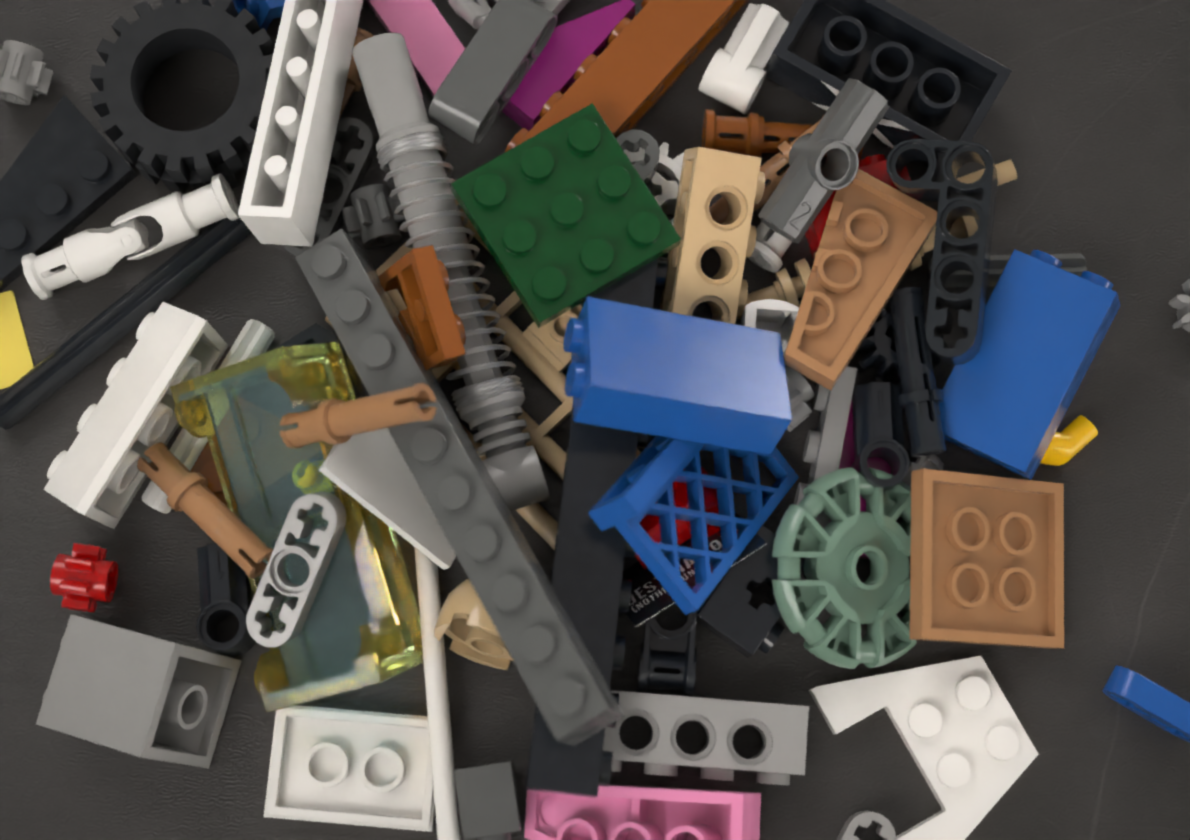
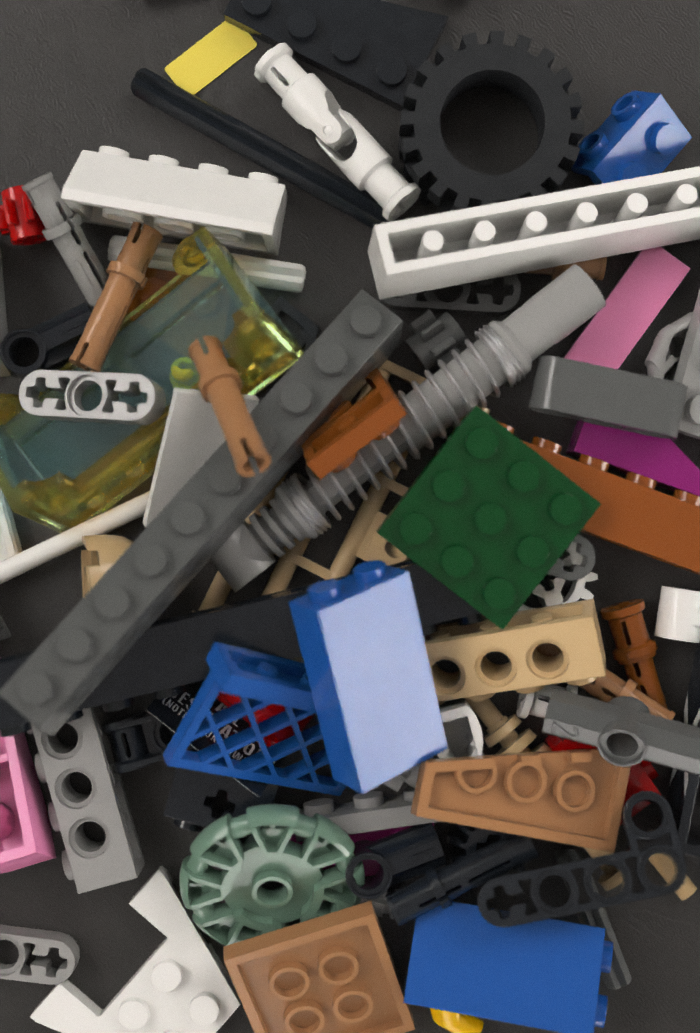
camera: 70 degrees right, 10 degrees up
none -> light grey pin [21,171,108,311]

